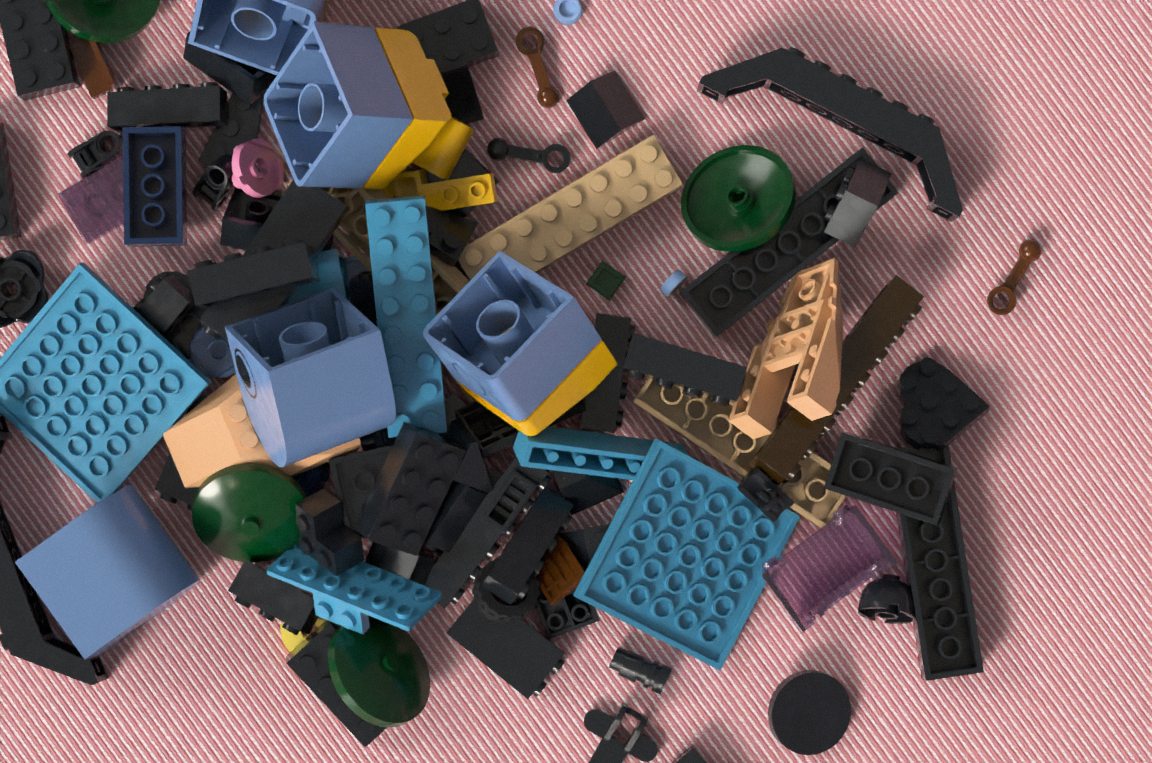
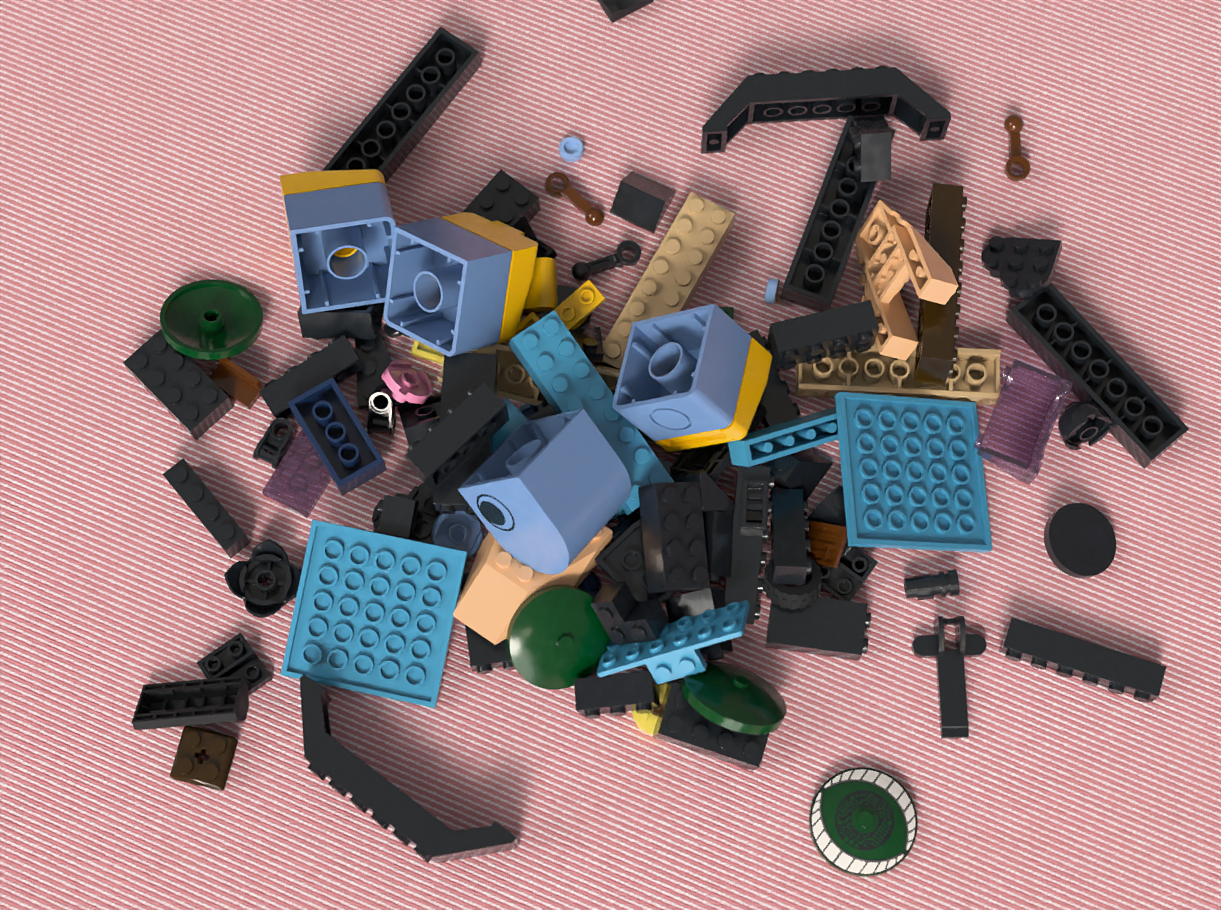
camera: 35 degrees left, 15 degrees down
medium blue brick [15,485,201,659] -> none
dark green dish [681,145,796,252] -> none
black hips [737,467,795,522] -> none
black brick [824,432,958,526] -> none

